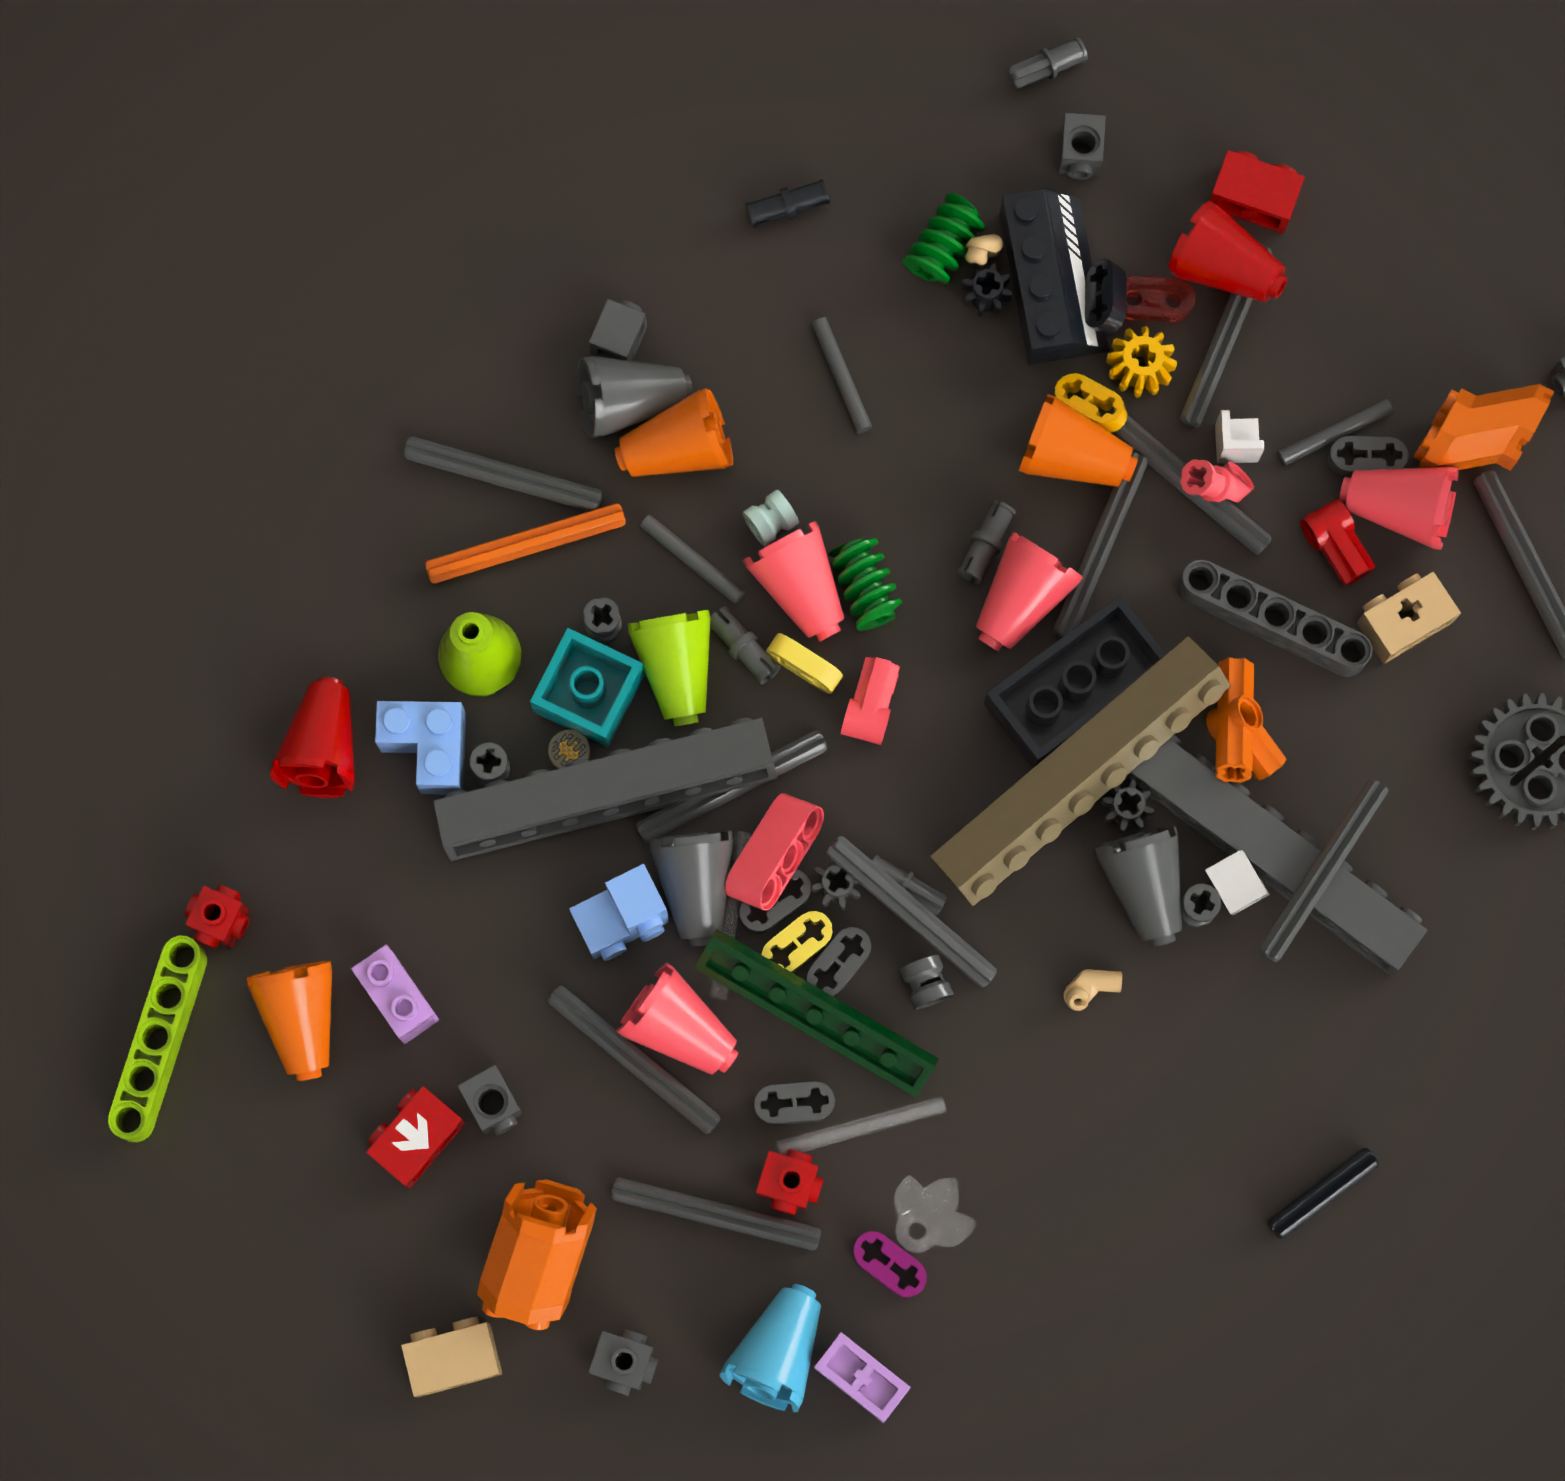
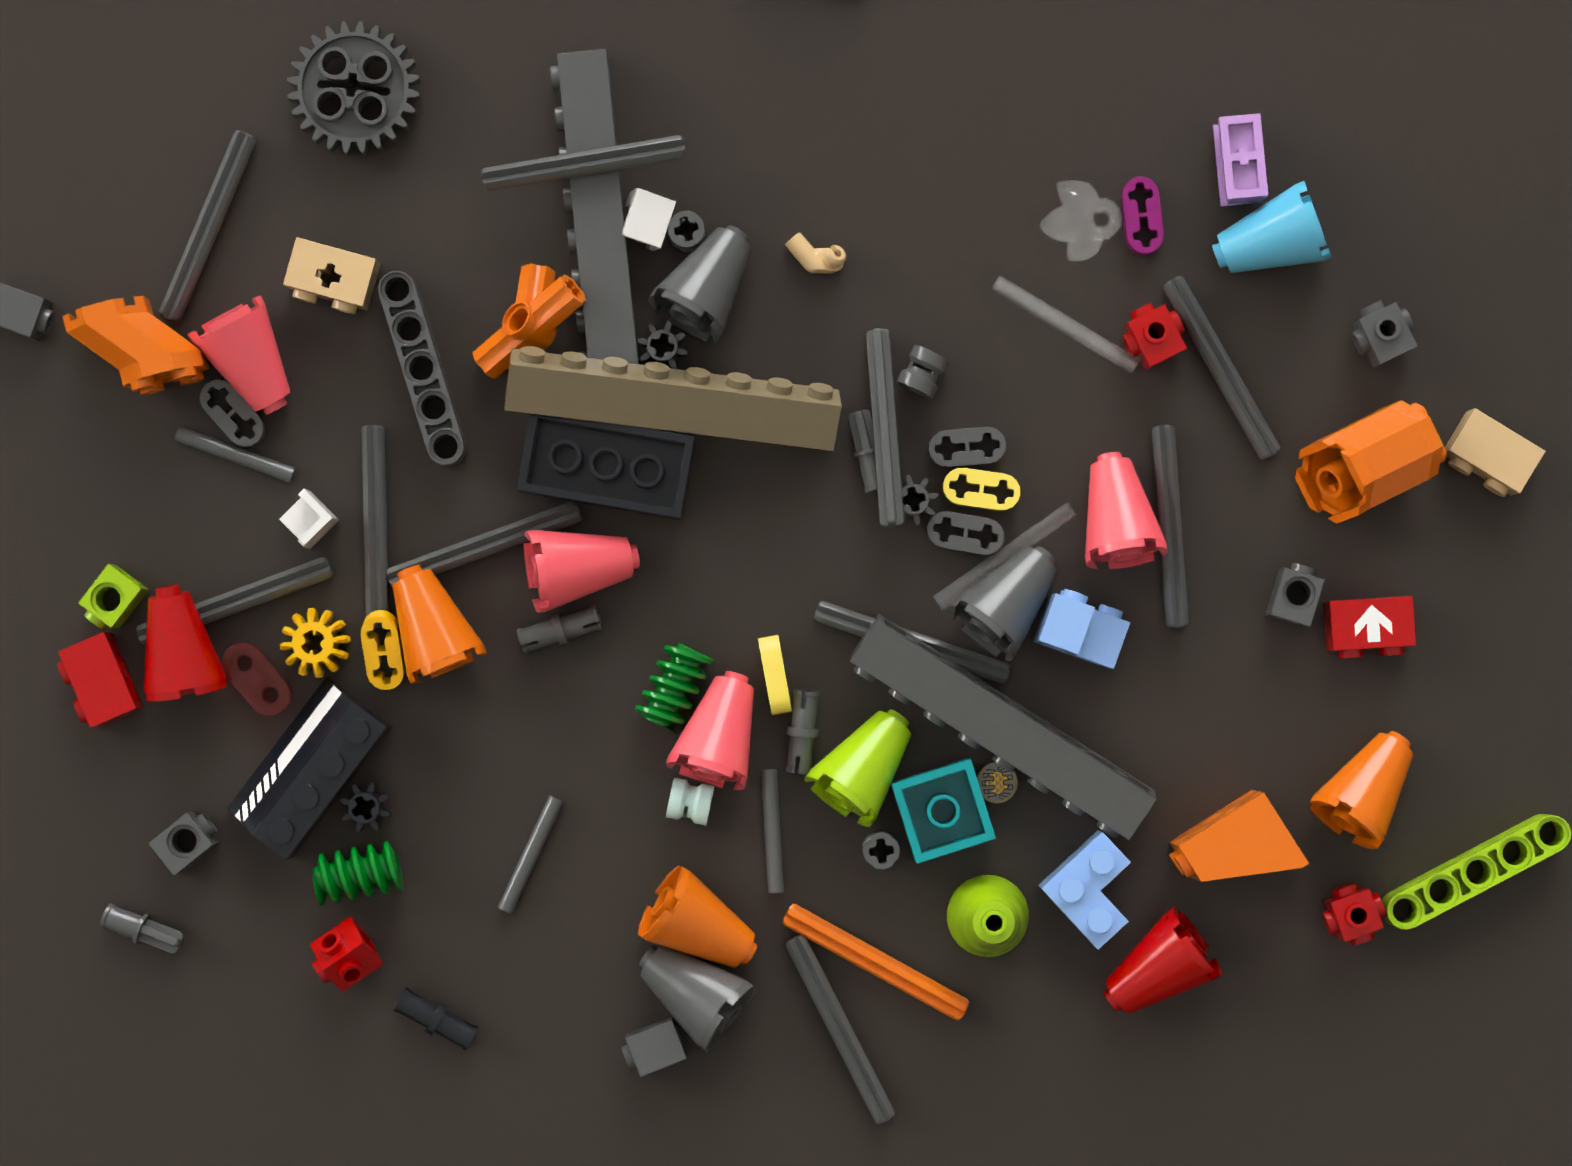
camera: 135 degrees left, 10 degrees up
lavender hinge [351,944,439,1044] -> none
dark grey bush [470,742,511,786] -> none
dark green plate [694,929,939,1098] -> none
coral beam [725,793,824,911] -> none
dark grey beam [754,1081,835,1125] -> none
coral piece [841,657,900,745] -> none
tan arm [965,234,1003,266] -> none
black beam [1085,258,1127,336] -> none
coral connector [1180,459,1254,503] -> none
red piece [1299,499,1376,587] -> none
none -> lime brick [79,563,149,630]
none -> red brick [310,916,384,993]
none -> orange slope [1169,790,1309,882]

